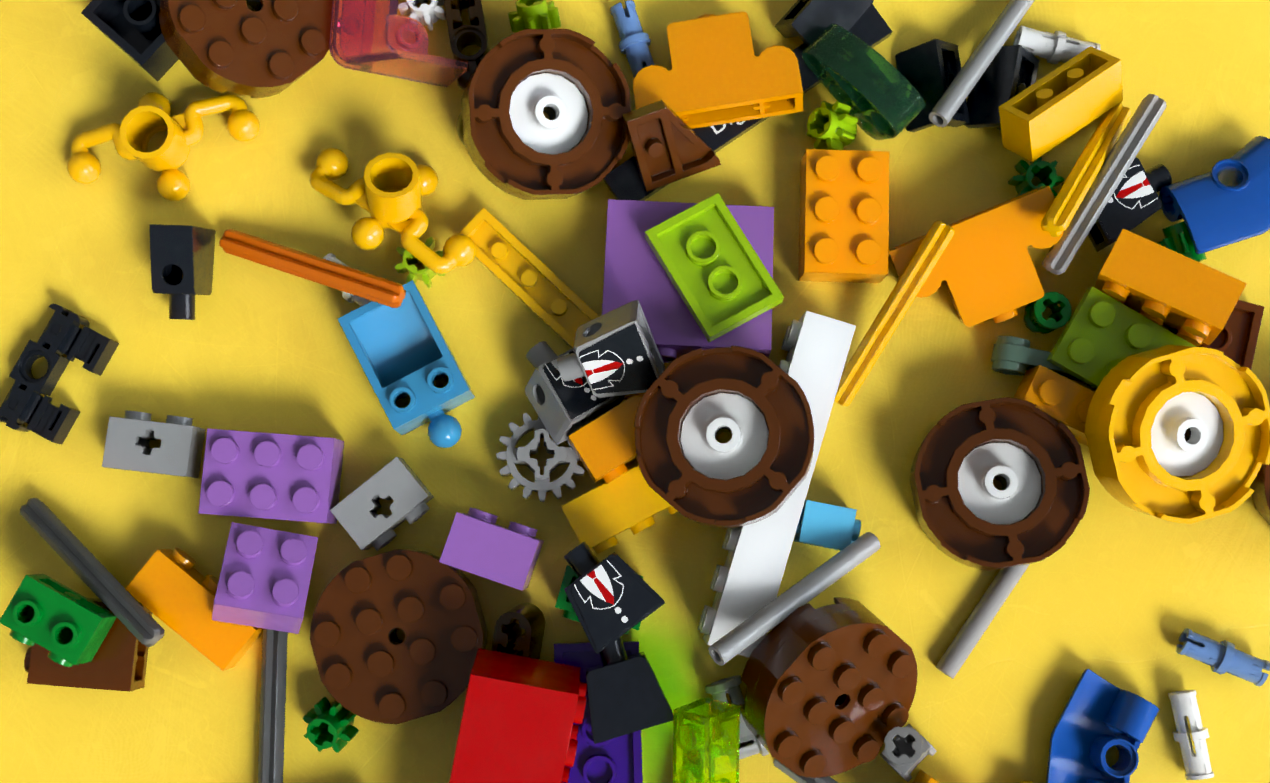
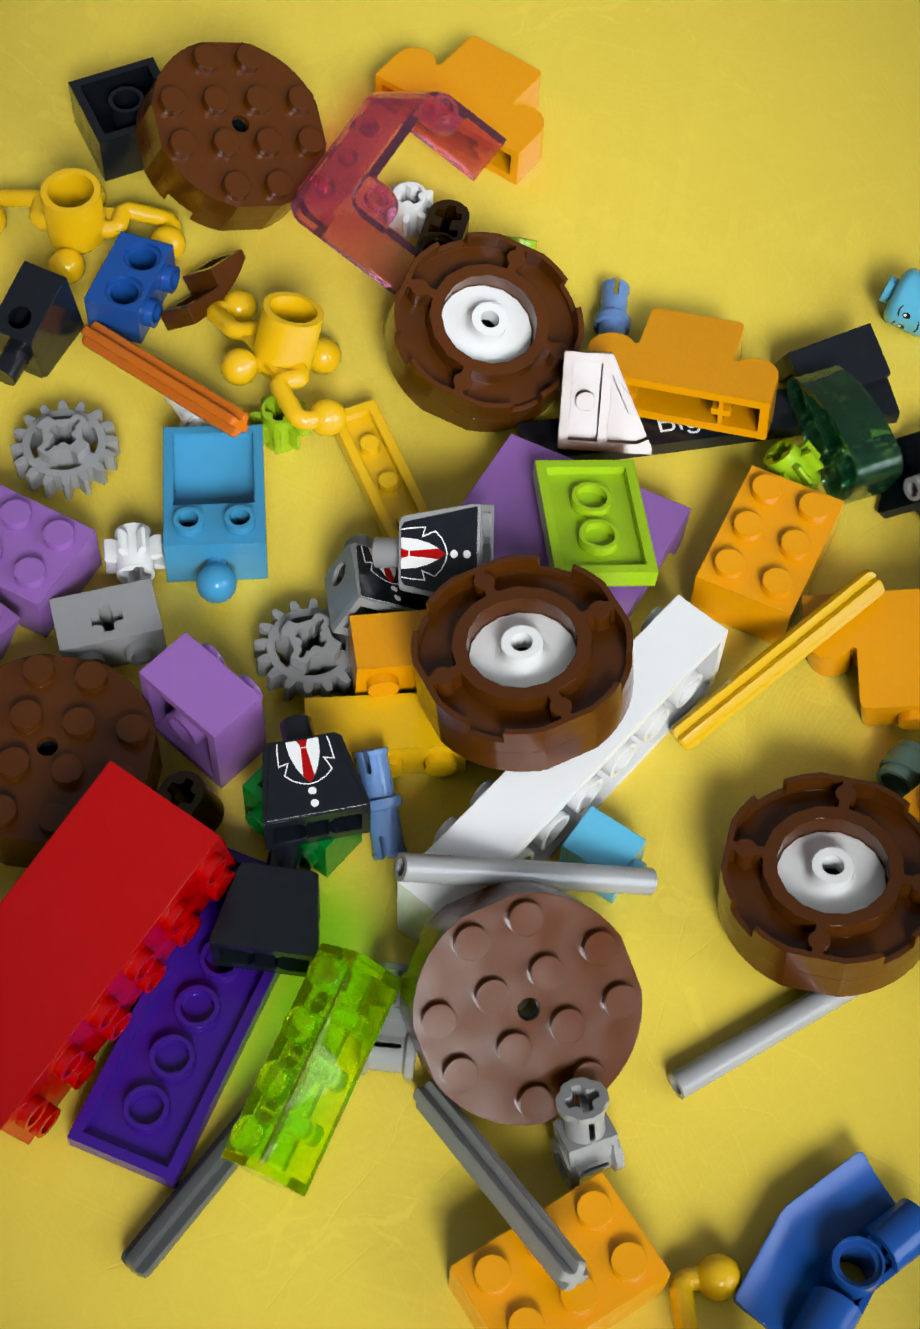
camera: 25 degrees right, 25 degrees down
none -> light grey gear [10,400,120,500]
none -> blue brick [84,231,180,344]
none -> white gear [103,522,166,584]
none -> reddish brown slope [160,249,246,331]
none -> medium blue pin [353,747,408,860]

